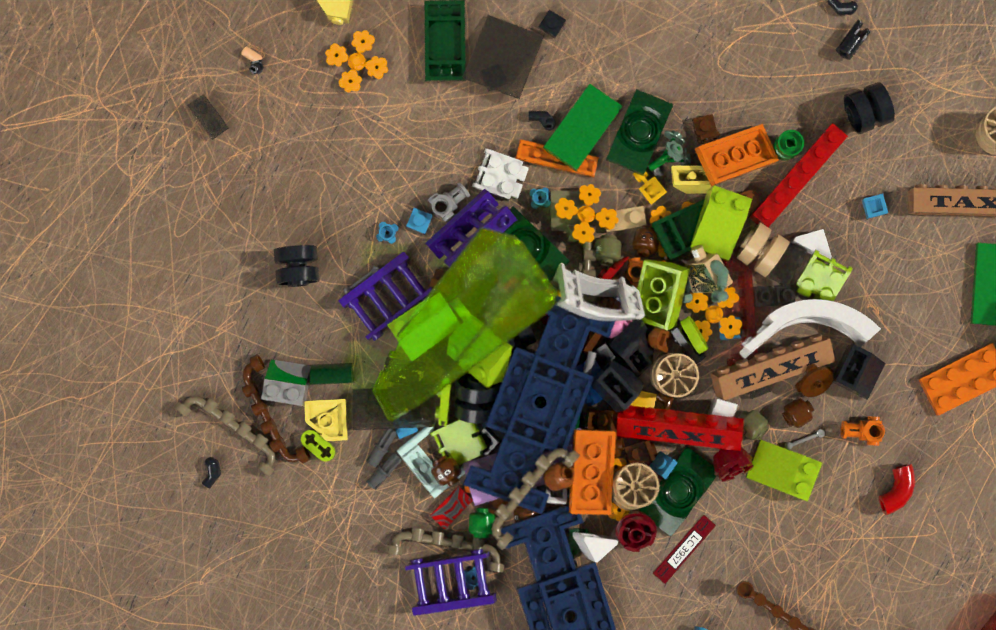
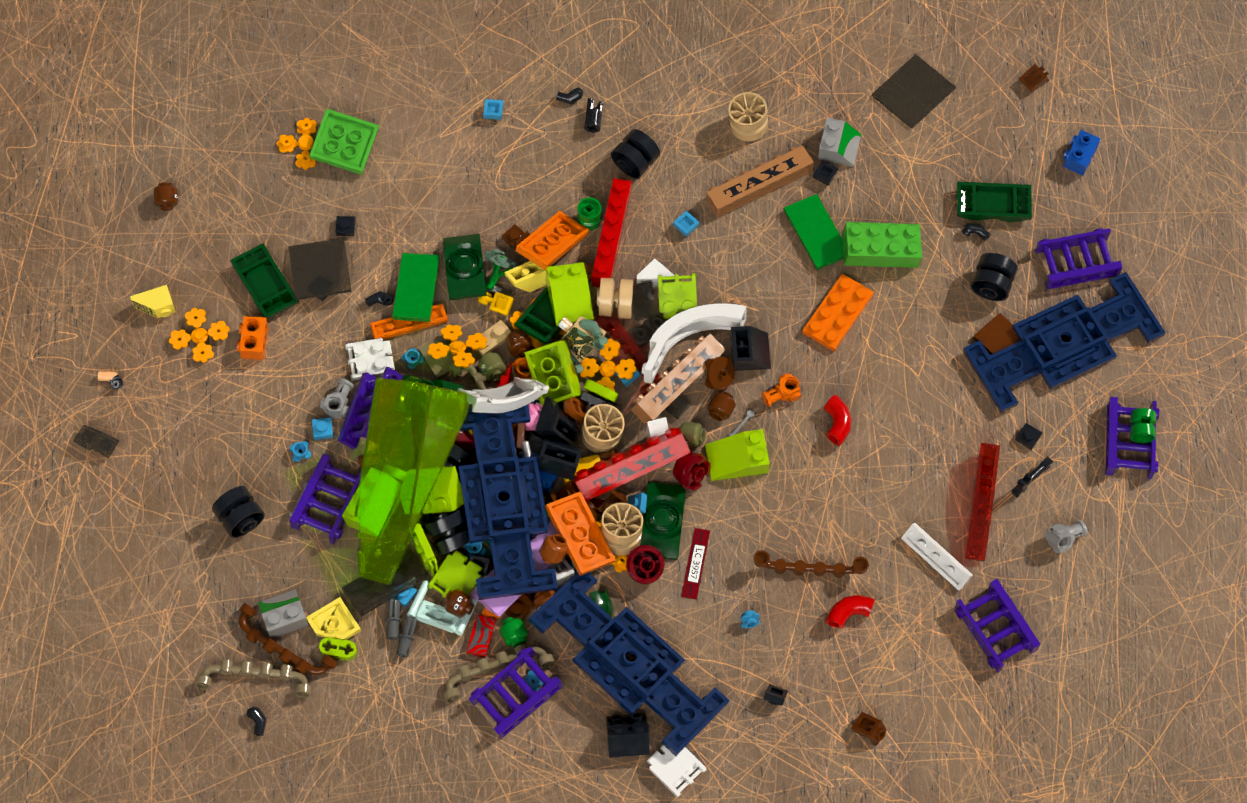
camera: 30 degrees left, 20 degrees down
dark green brick [310,363,354,385] -> none
dark tan bar [492,449,580,550] -> none
white slope [572,532,618,563] -> none
none -> orange brick [237,316,268,360]

